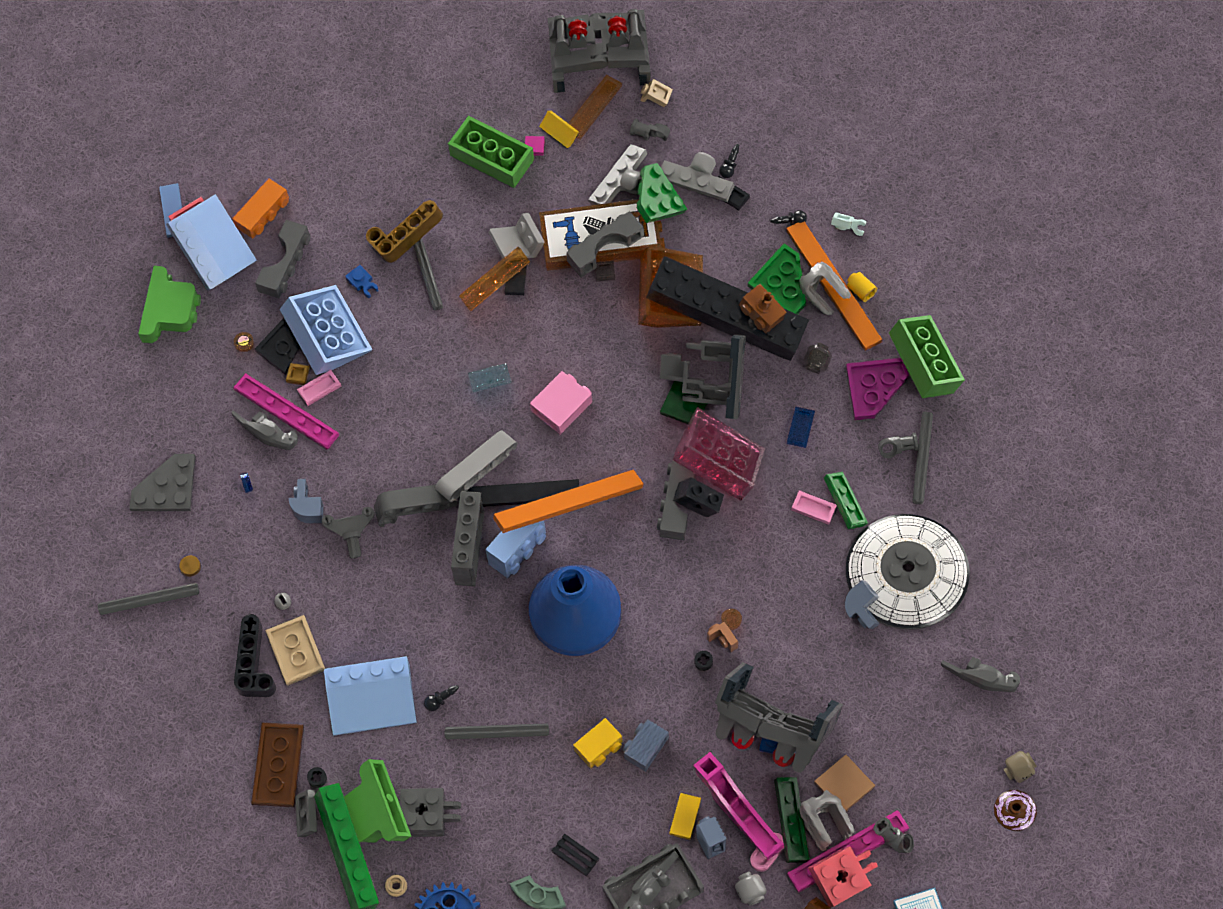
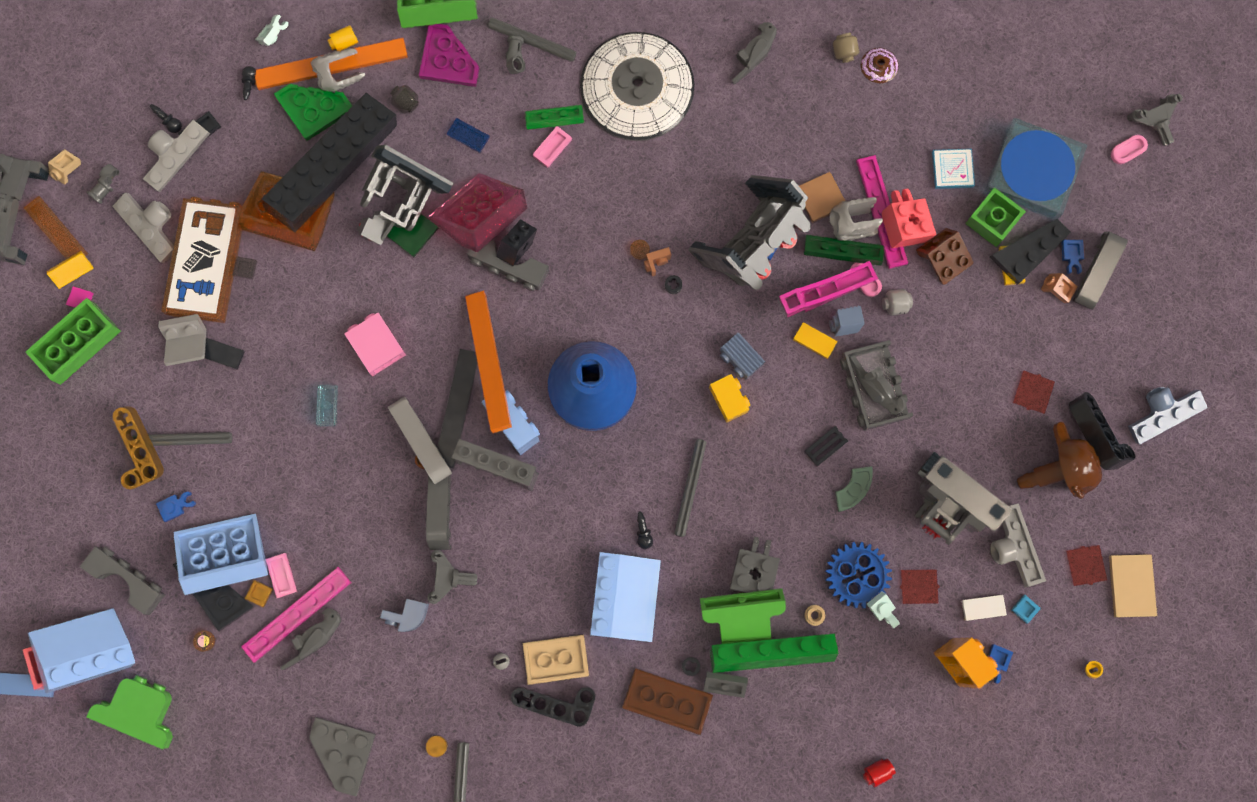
camera: 80 degrees left, 15 degrees up
orange brick [232,178,289,239] -> none
clear blue tile [240,472,253,493] -> none
clear orange tile [459,247,530,311] -> none
dark grey arch [566,211,644,278] -> none
green plate [636,163,687,224] -> none
dark orange brick [739,284,787,333] -> none
sand blue brick [845,580,879,629] -> none
dark grey connector [874,817,914,853] -> none

